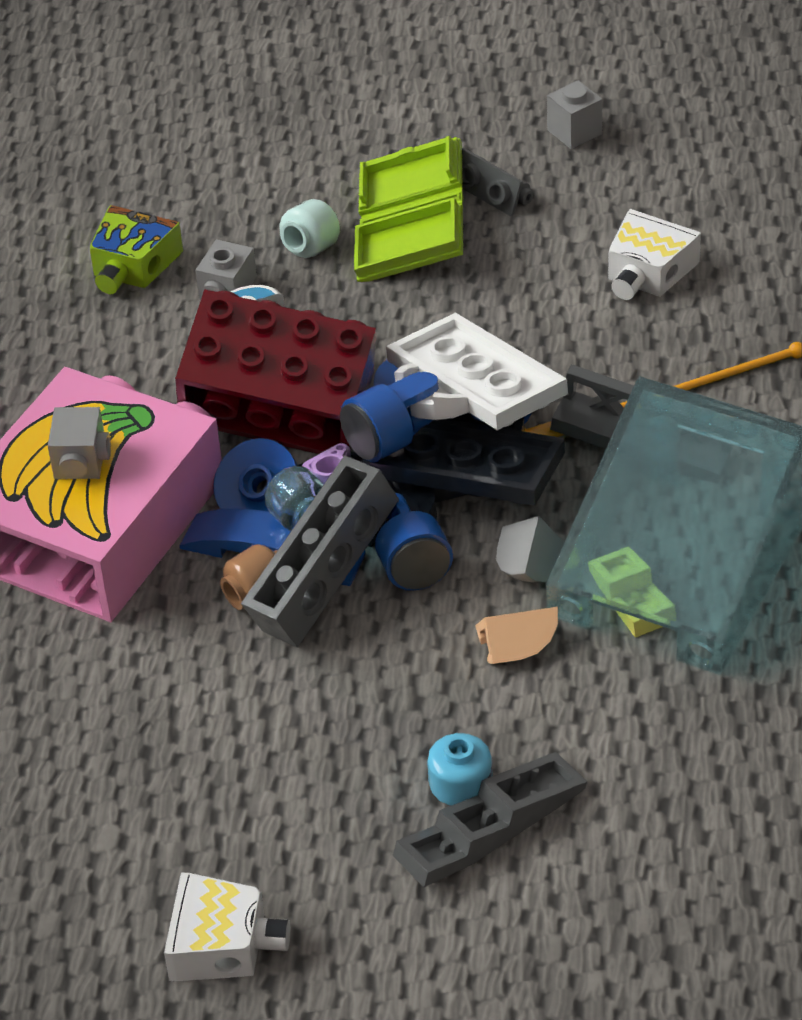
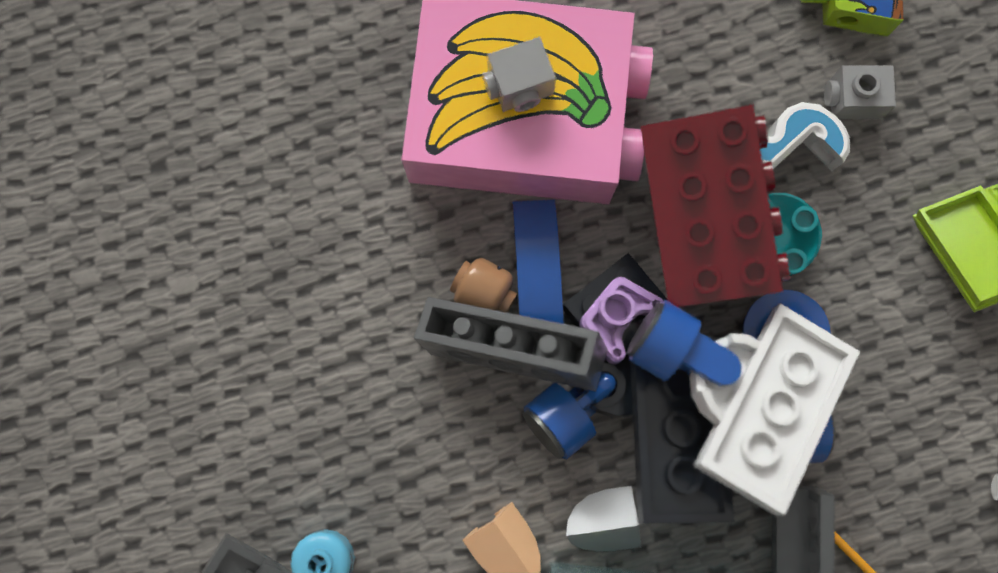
camera: 65 degrees right, 35 degrees up
white torso [164,872,291,981] -> none
blue dish [214,438,299,514] -> none
clear light blue head [265,466,325,532] -> none
light aqua head [279,199,340,258] -> none

